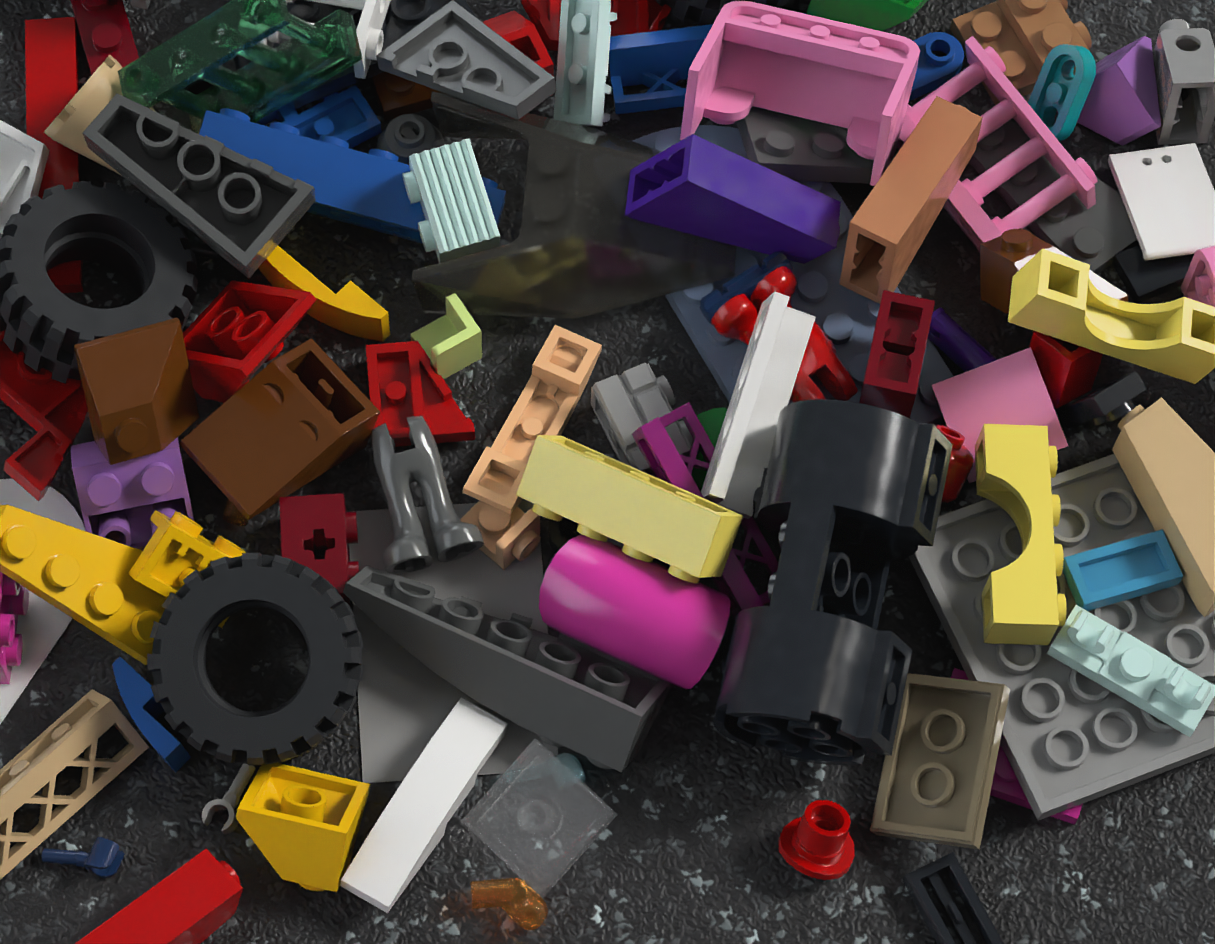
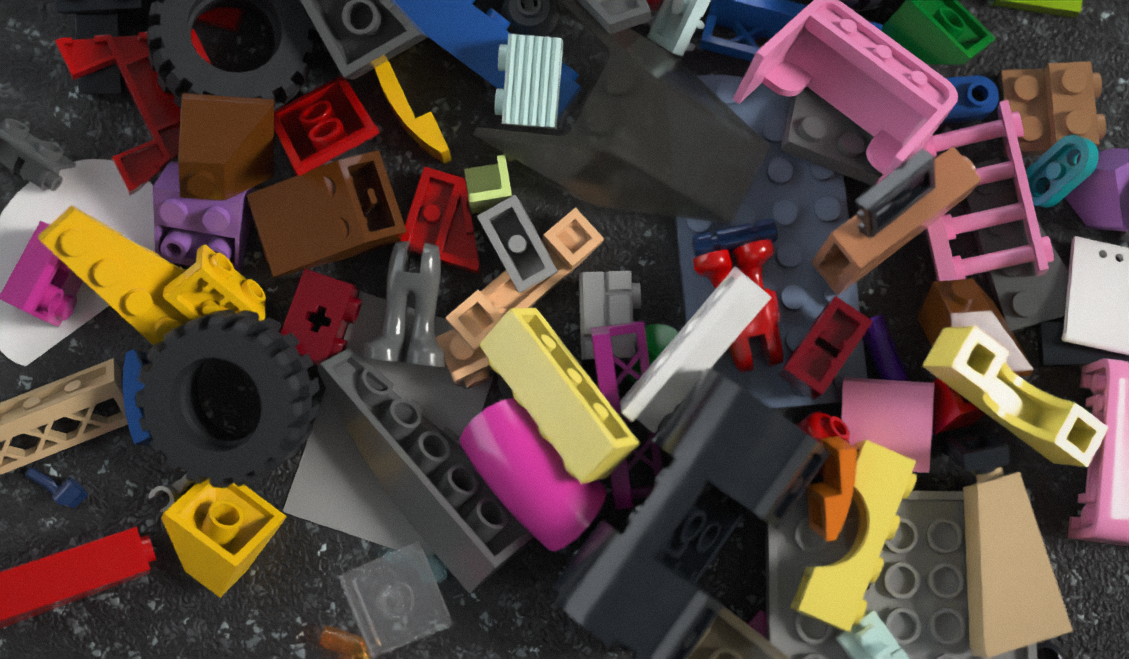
camera: 25 degrees right, 15 degrees up
white slope [340,697,508,913] -> none
dark purple slope [625,134,841,264] -> none
dark azure tile [1062,529,1183,611] -> none
none -> light grey slope [477,195,558,293]
none -> orange slope [807,436,857,541]
none -> black tile [856,148,936,239]

